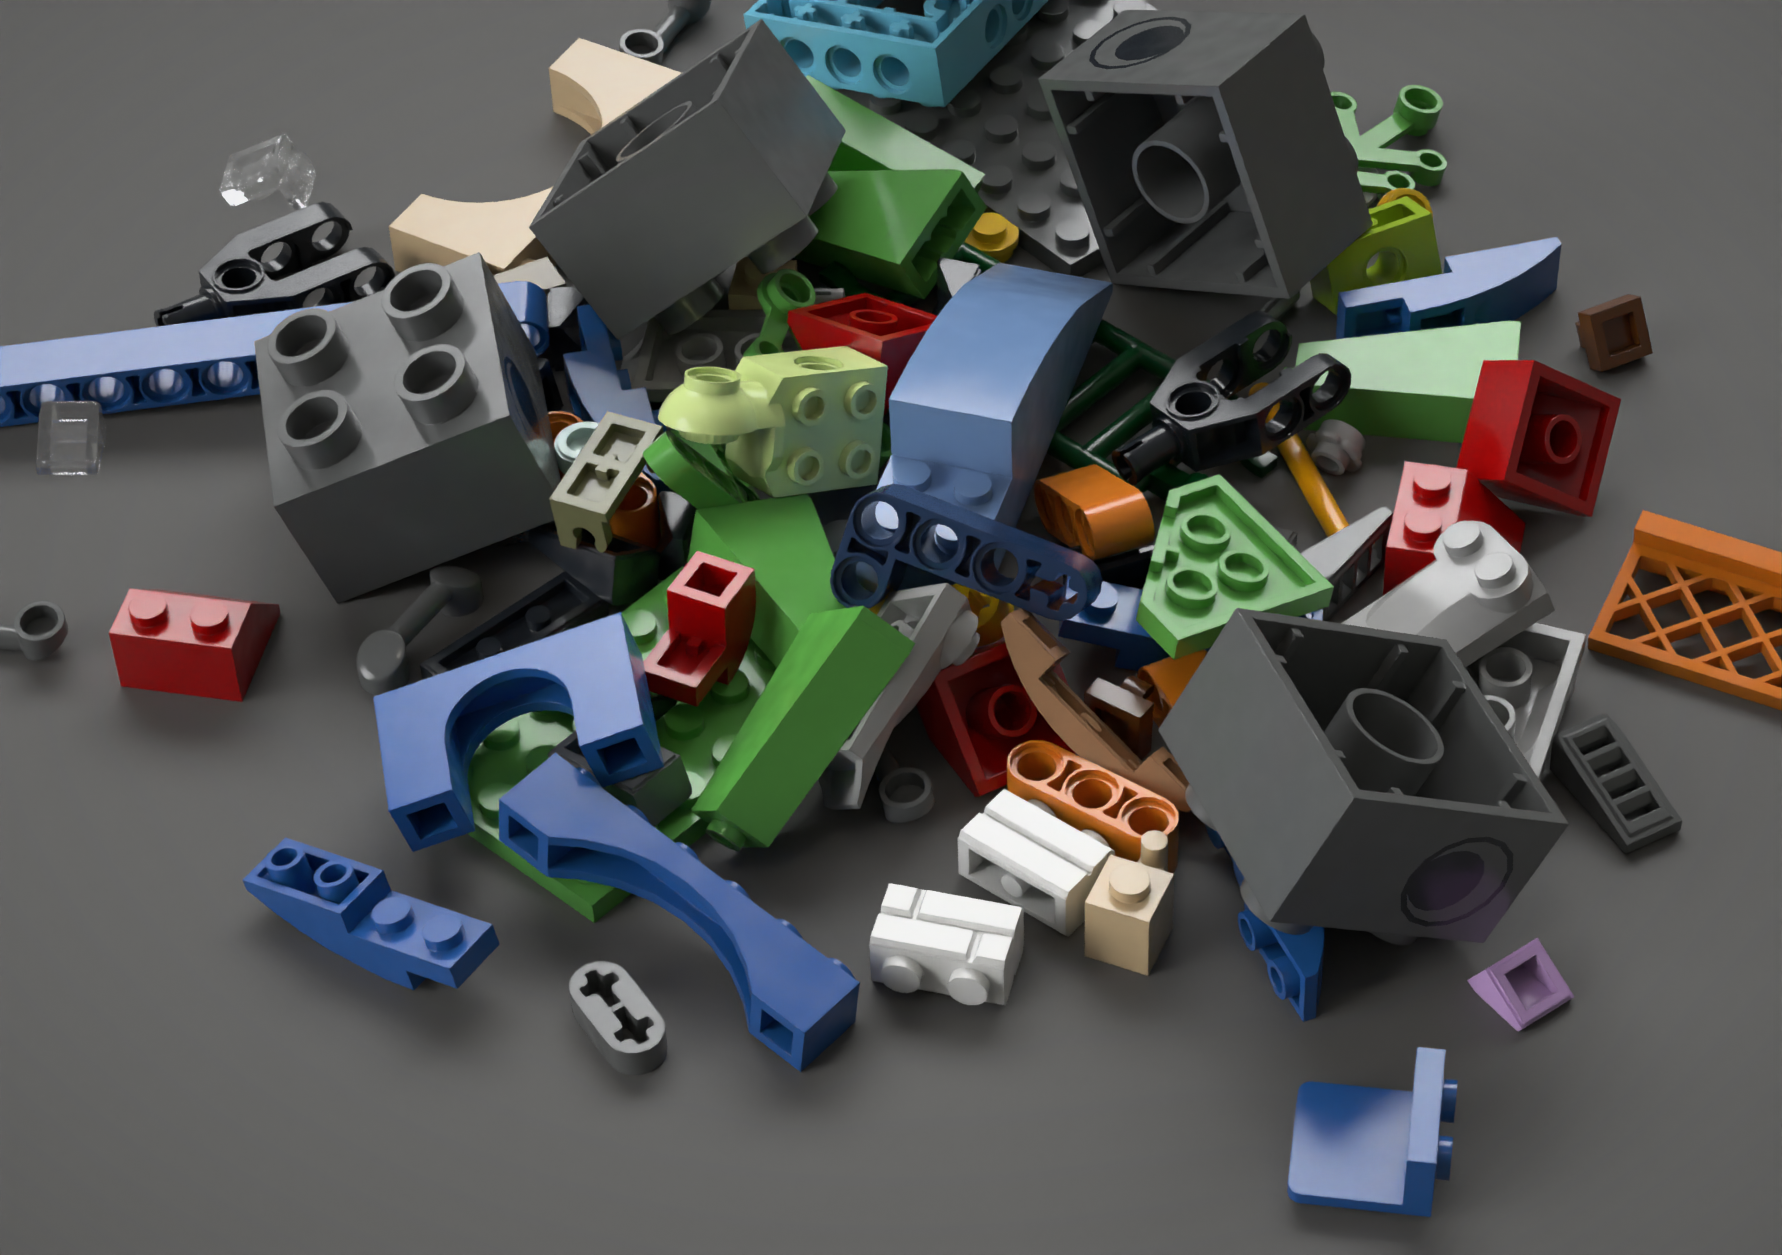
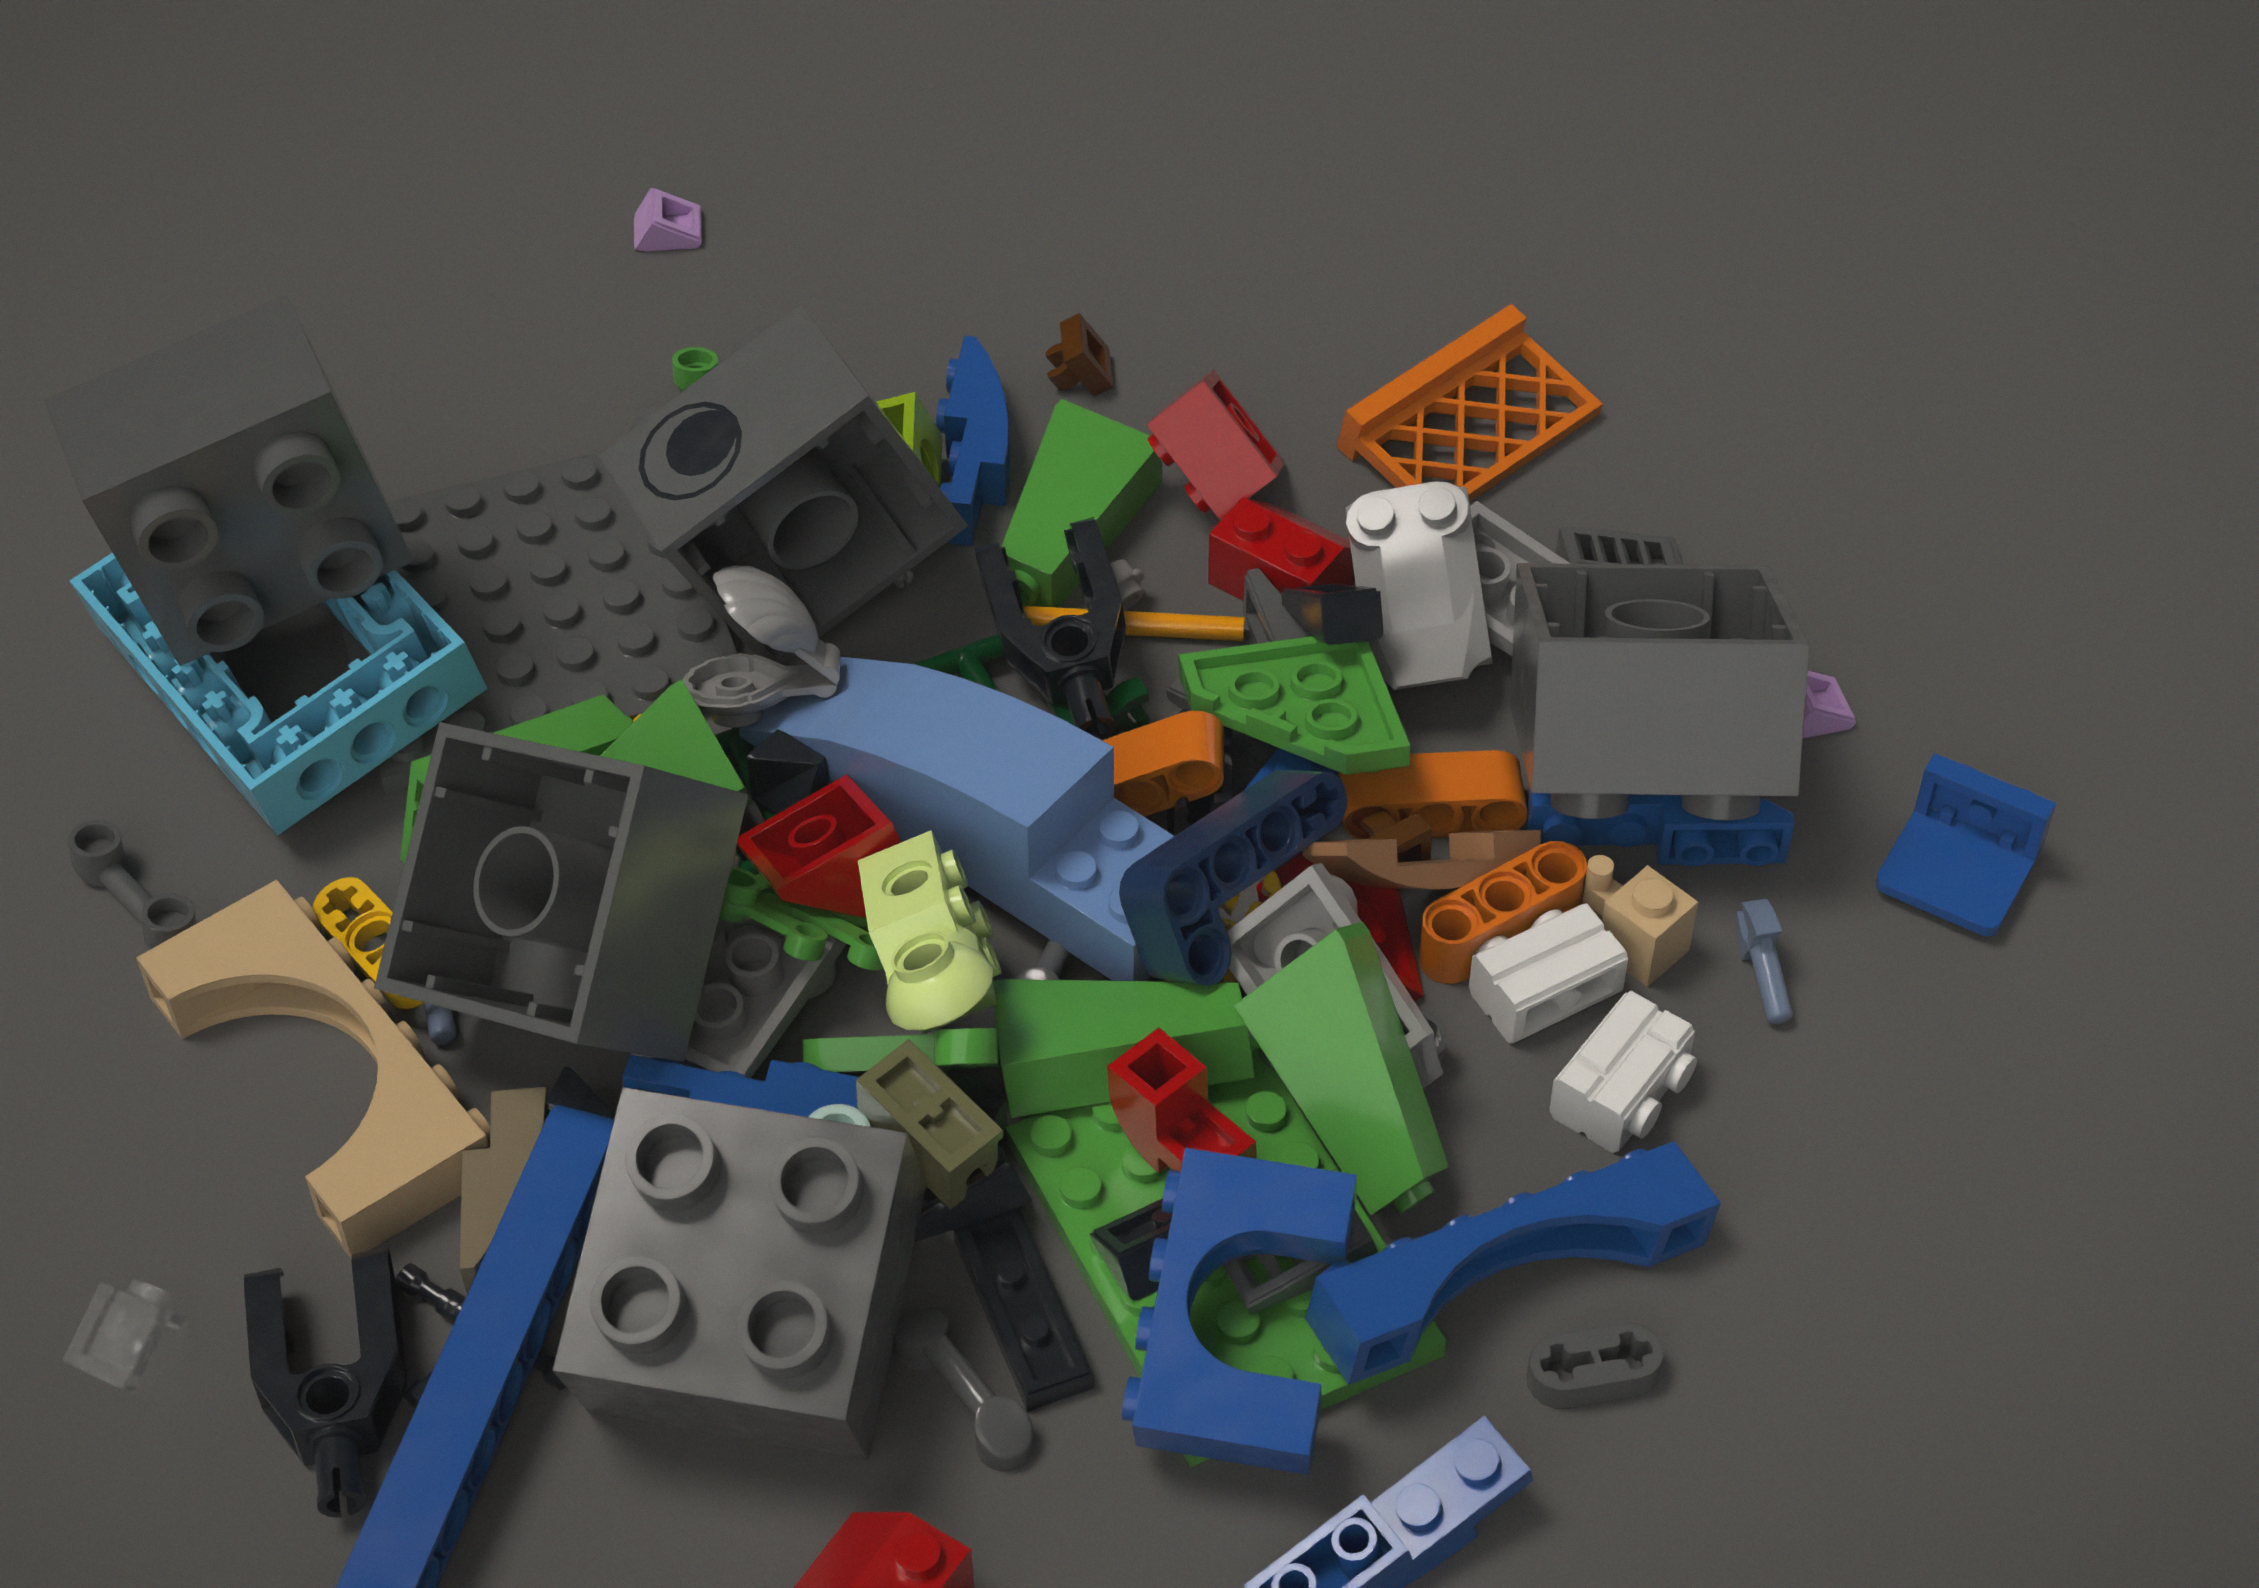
camera: 70 degrees left, 5 degrees up
none -> lavender slope [634,188,702,252]
none -> light grey animal [683,565,841,727]
none -> black slope [1281,583,1384,645]
none -> sand blue bar [1736,899,1793,1024]

